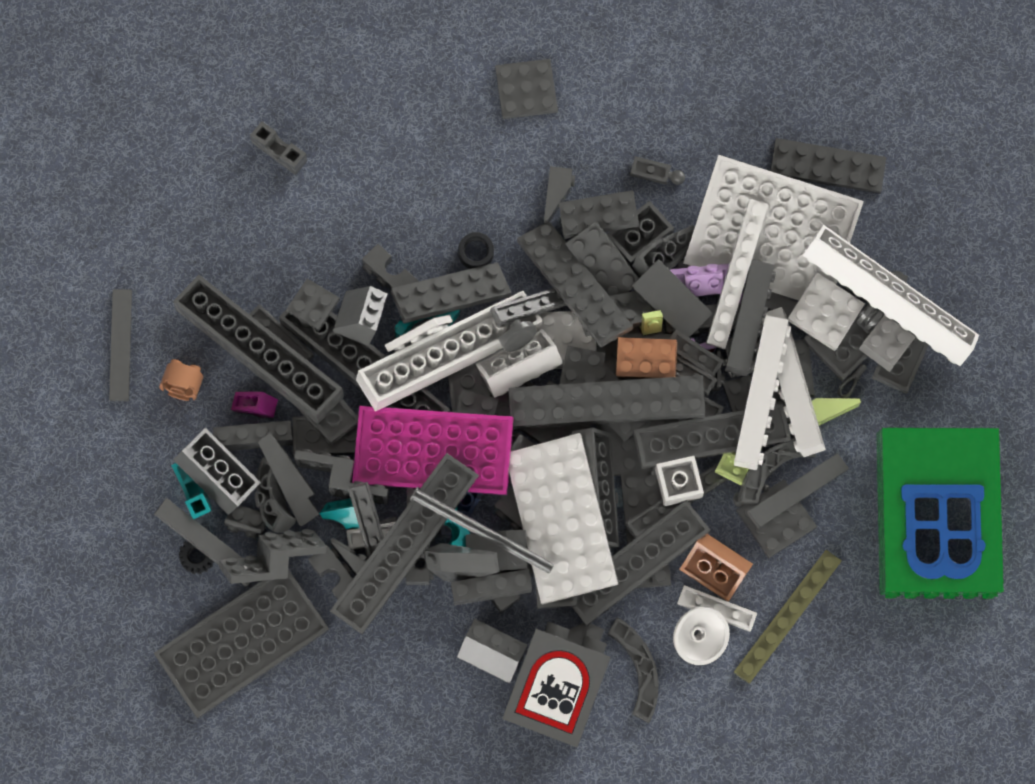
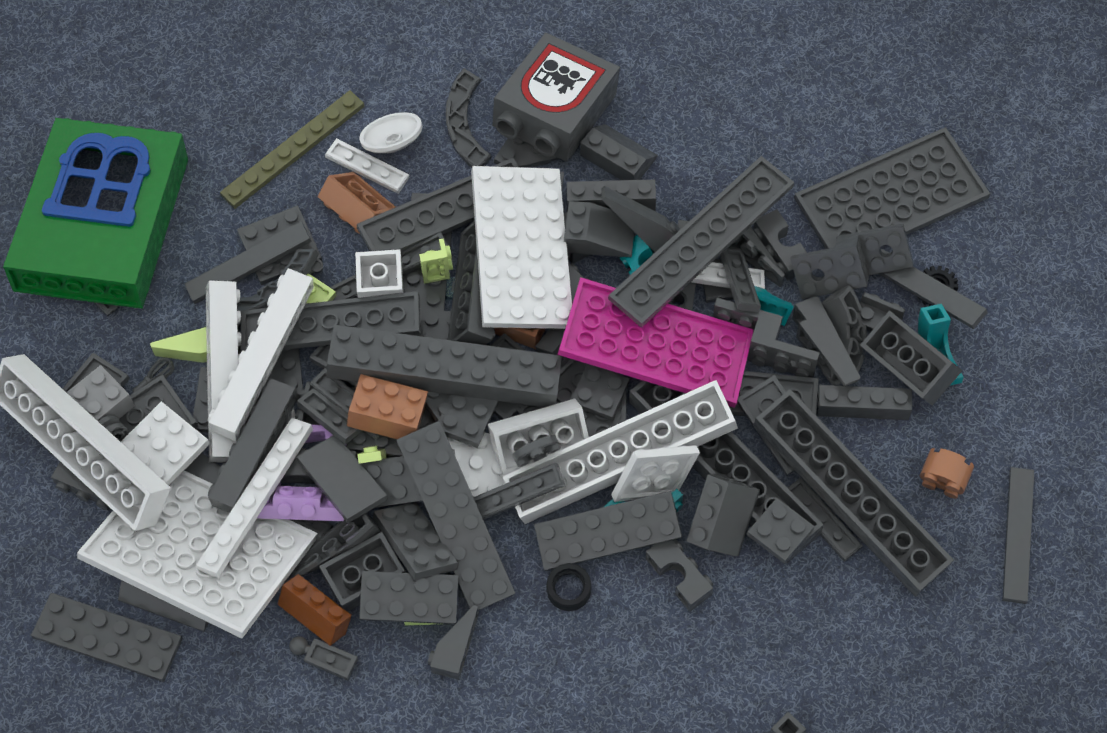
camera: 165 degrees left, 10 degrees down
magenta arch [231,392,278,418] -> none
axle [410,487,554,573] -> none
none -> dark orange brick [277,574,352,646]
none -> yellowish green bracket [419,239,453,284]

